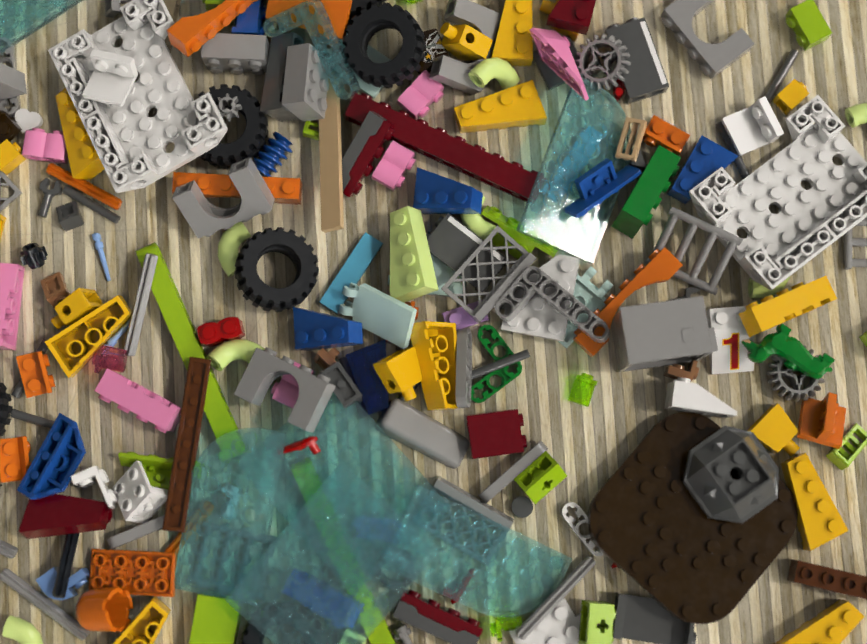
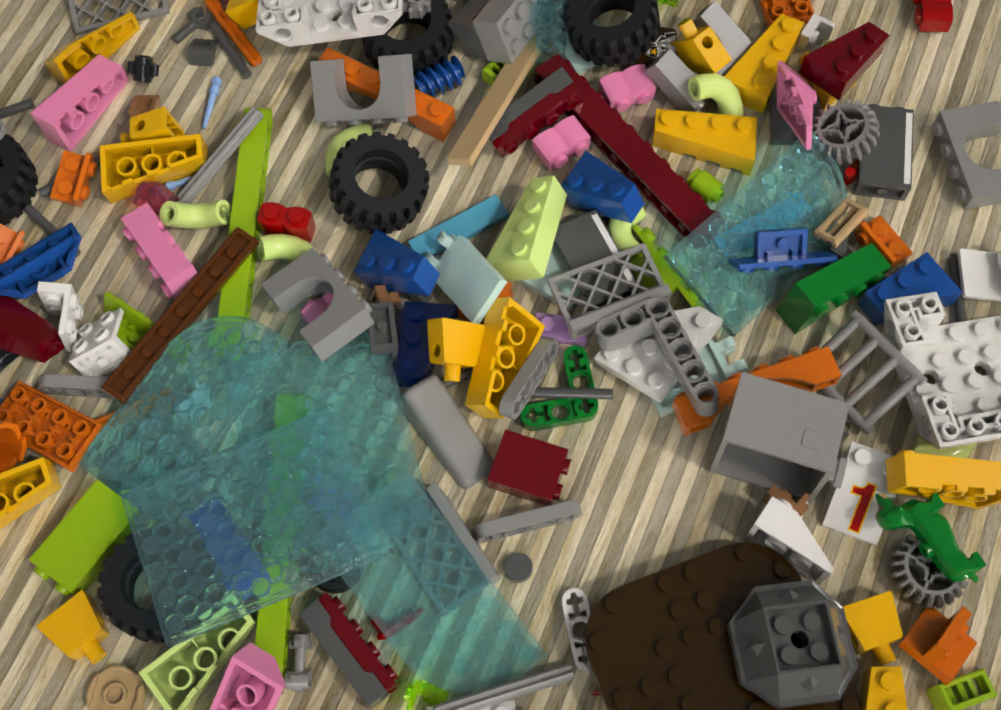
camera: 30 degrees right, 15 degrees down
red bar [278,436,321,455] -> none
lime brick [514,451,567,504] -> none
clear neon green bracket [568,373,598,407] -> none
none -> yellowish green cylinder [159,200,232,229]
none -> lime brick [686,168,725,205]

